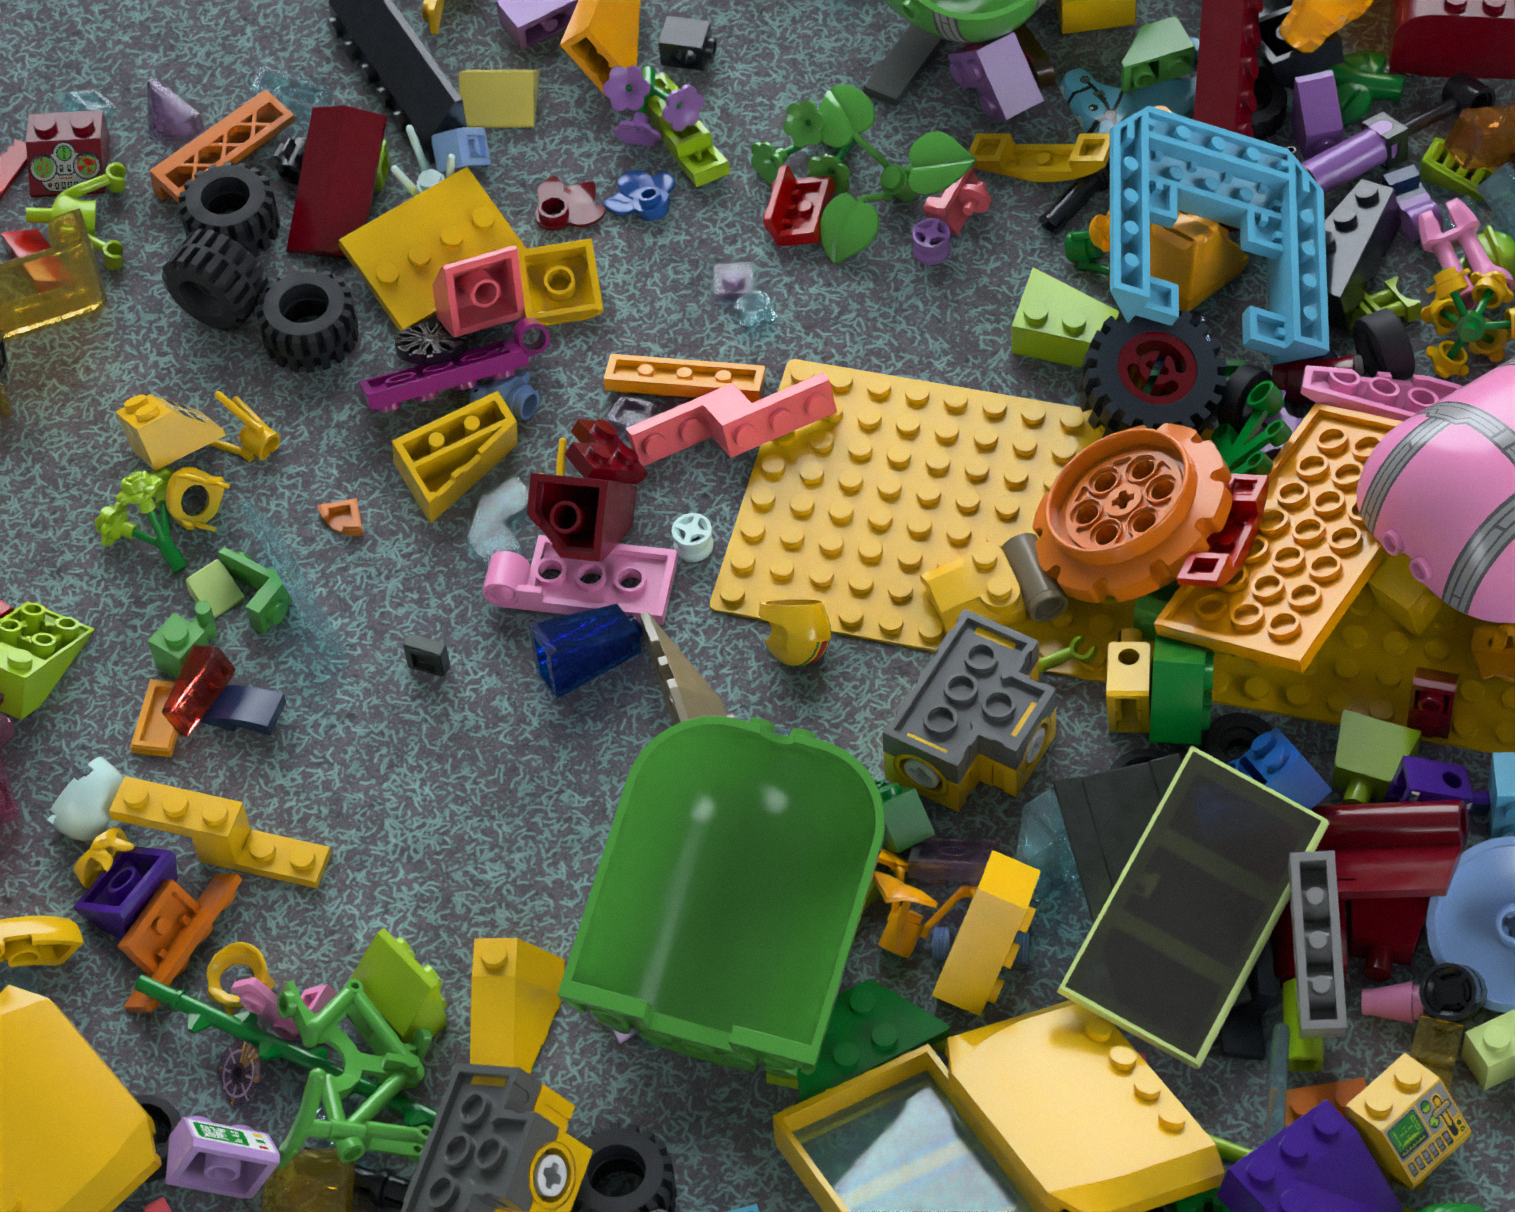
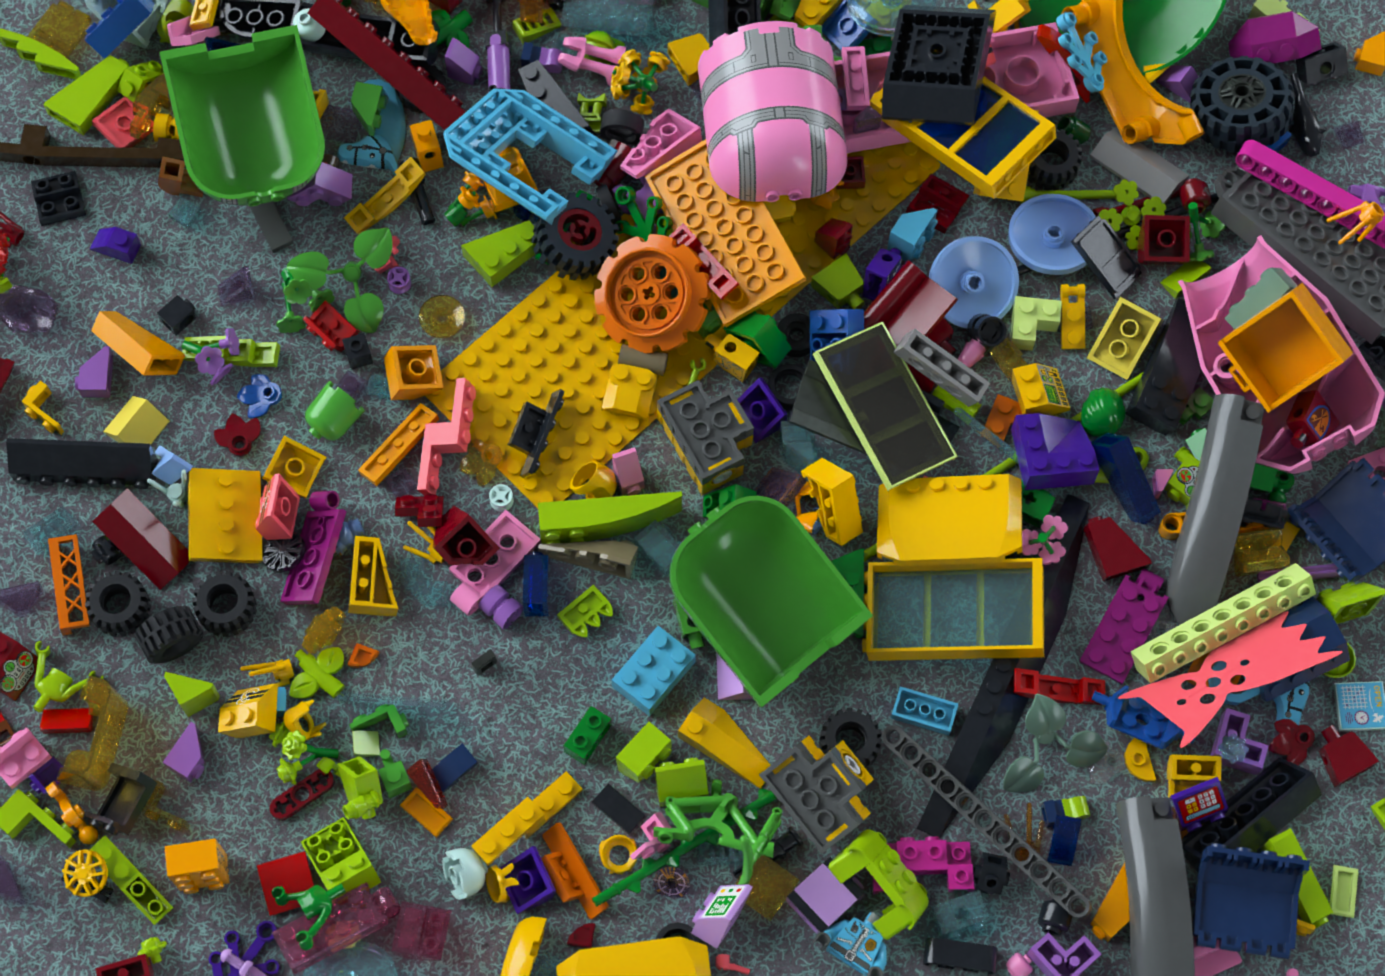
camera: 65 degrees left, 15 degrees up
none -> medium lavender slope [163,722,205,783]
none -> lime slope [164,672,220,717]
none -> clear purple slope [218,266,257,306]
none -> dark red beam [270,769,335,821]
none -> medium azure tile [276,687,286,717]
none -> lime plant [290,647,345,699]
none -> clear yellow gear [301,606,346,654]
none -> bright green cylinder [305,381,365,441]
none -> lime torso [316,756,383,820]
none -> piece [320,105,362,143]
none -> black brick [342,333,373,370]
none -> light orange slope [384,345,444,400]
none -> clear yellow dish [419,295,465,338]
none -> clear yellow plate [459,439,502,486]
none -> medium lavender wheel [478,584,524,630]
none -> black bracket [508,389,565,478]
none -> lime slope [538,491,682,544]
none -> lime plate [557,584,613,638]
none -> green brick [563,706,612,765]
none -> dark red tile [567,923,596,948]
none -> black tile [592,784,645,835]
none -> bright pink slope [612,447,644,496]
none -> medium azure brick [612,626,696,717]
none -> lime slope [616,722,672,783]
none -> dark purple slope [737,377,787,443]

